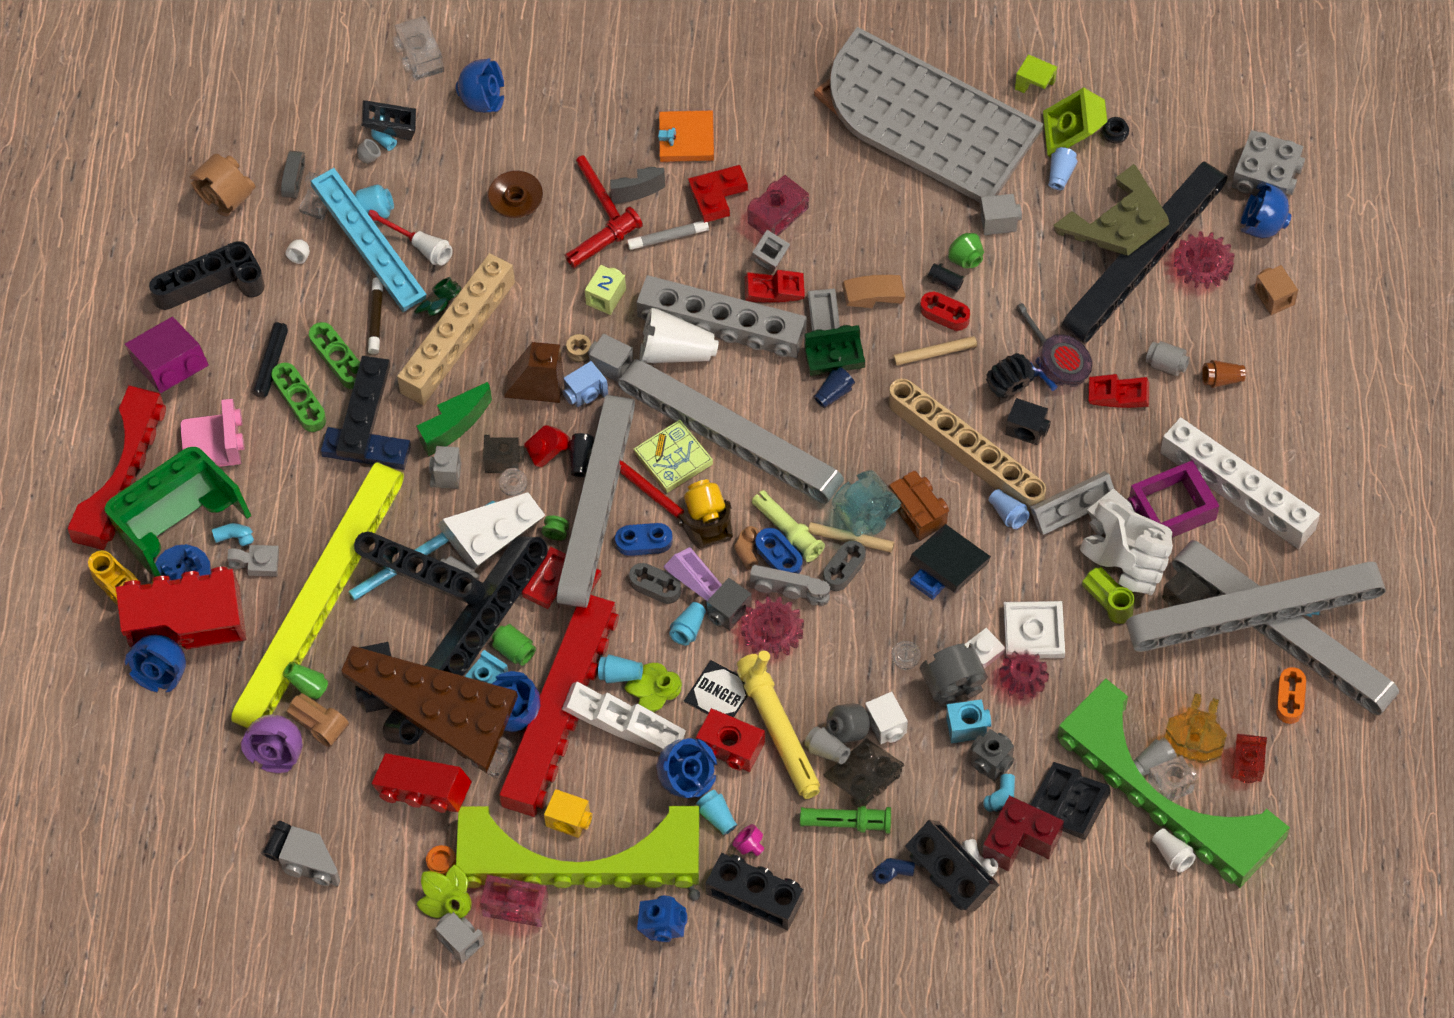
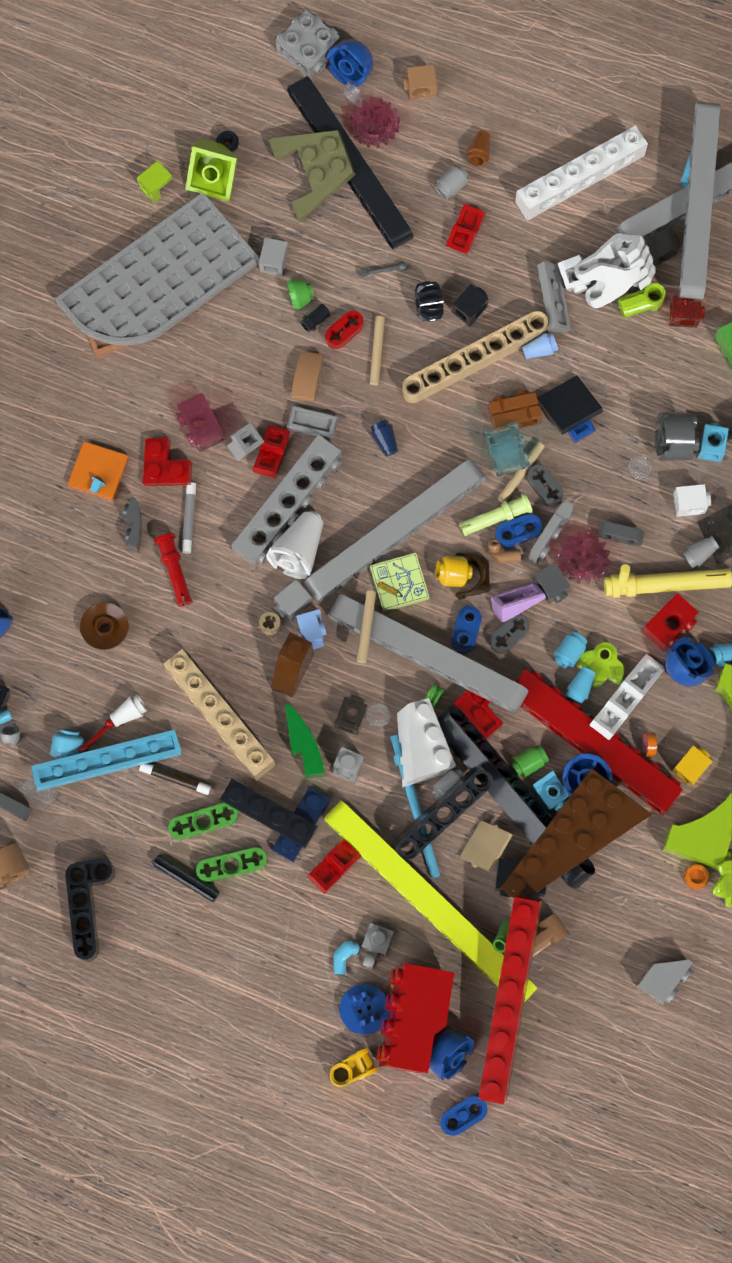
camera: 70 degrees left, 15 degrees up
red arch [67,385,166,550] -> none
green windscreen [105,447,251,577] -> none
magenta brick [125,316,209,393] -> none
bright pink bracket [181,399,245,467] -> none
medium lavender cylinder [241,714,303,773] -> none
black pin [261,821,292,861] -> none
white hinge [285,240,310,264] -> none
red brick [371,753,472,813] -> none
dark green plate [414,277,461,317] -> none
red plate [524,425,571,467] -> none
black cone [568,433,595,477] -> none
red bar [576,155,620,220] -> none
yellowish green brick [585,265,626,315] -> none
red bar [620,460,684,519] -> none
medium azure cone [669,602,706,646] -> none
sticker [684,660,748,717] -> none
dark green bracket [804,325,865,376] -> none
dark grey head [826,703,870,743] -> none
white plate [964,628,1006,669] -> none
clear pink gear [999,649,1049,701] -> none
white tile [1004,601,1065,659] -> none
blue hand [1030,357,1057,391] -> none
tile [1038,334,1093,387] -> none
light blue cone [1048,147,1078,190] -> none
magenta window [1127,460,1219,538] -> none
none -> red slope [307,839,361,894]
none -> clear plate [342,84,363,105]
none -> tan bar [357,590,376,663]
none -> blue plate [440,1096,487,1136]
none -> tan piece [460,820,513,873]
none -> red brick [478,895,543,1105]
none -> medium azure brick [553,631,588,668]
none -> dark grey beam [597,522,644,546]
none -> orange tile [642,732,657,757]
none -> clear red brick [669,296,705,328]

